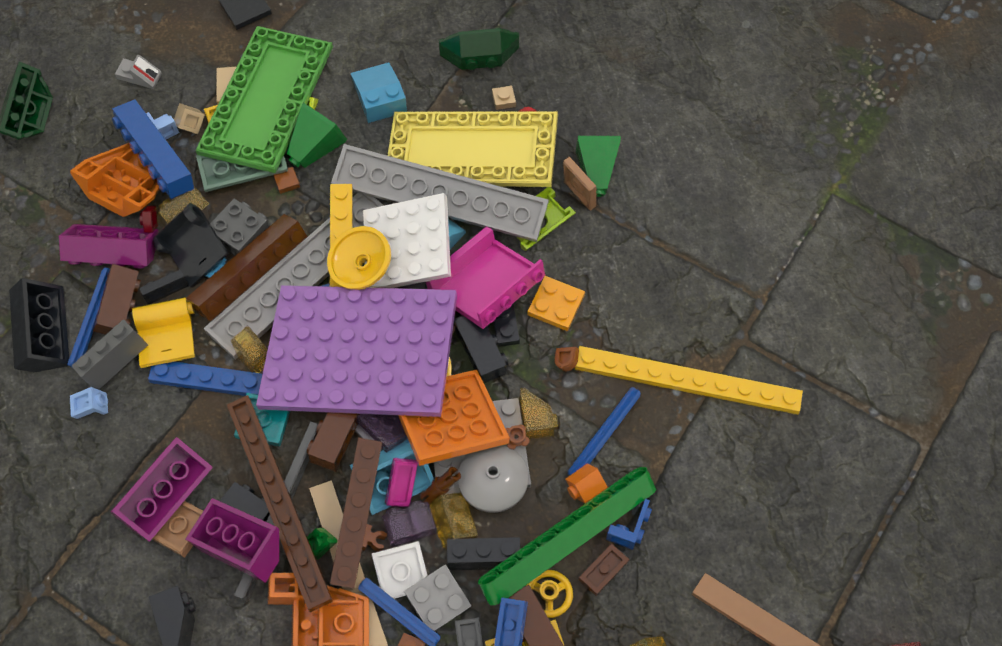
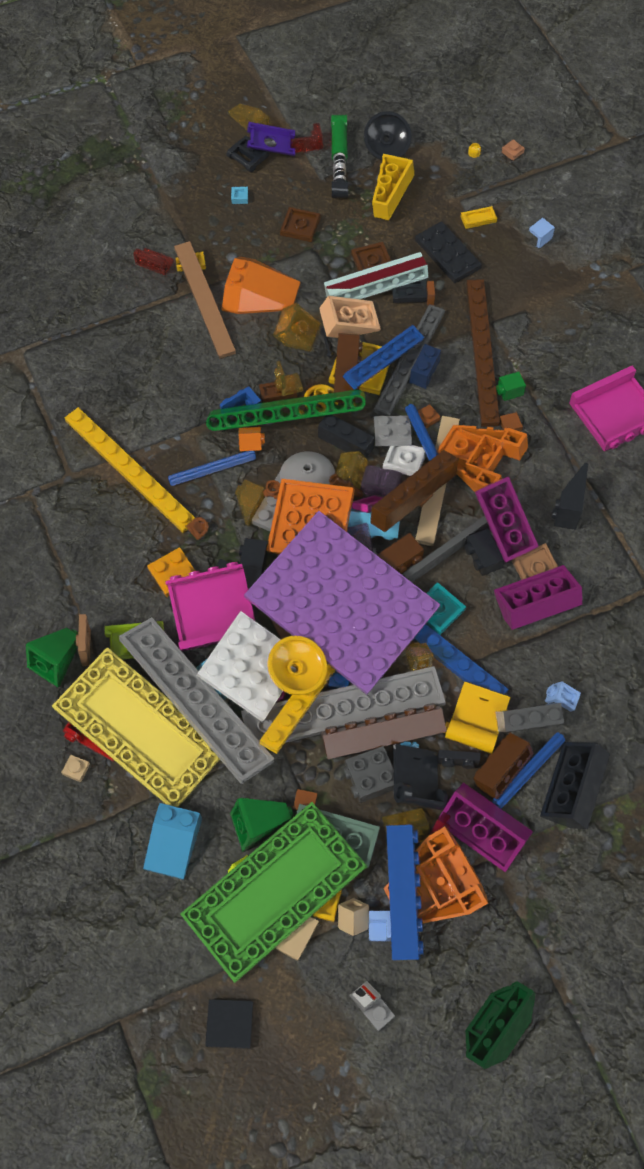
camera: 145 degrees left, 0 degrees up
reddish brown plate [227,395,333,612] -> none
green tile [307,528,338,559] -> none
dark green wedge [439,28,519,70] -> none
none -> clear yellow bracket [274,361,303,396]

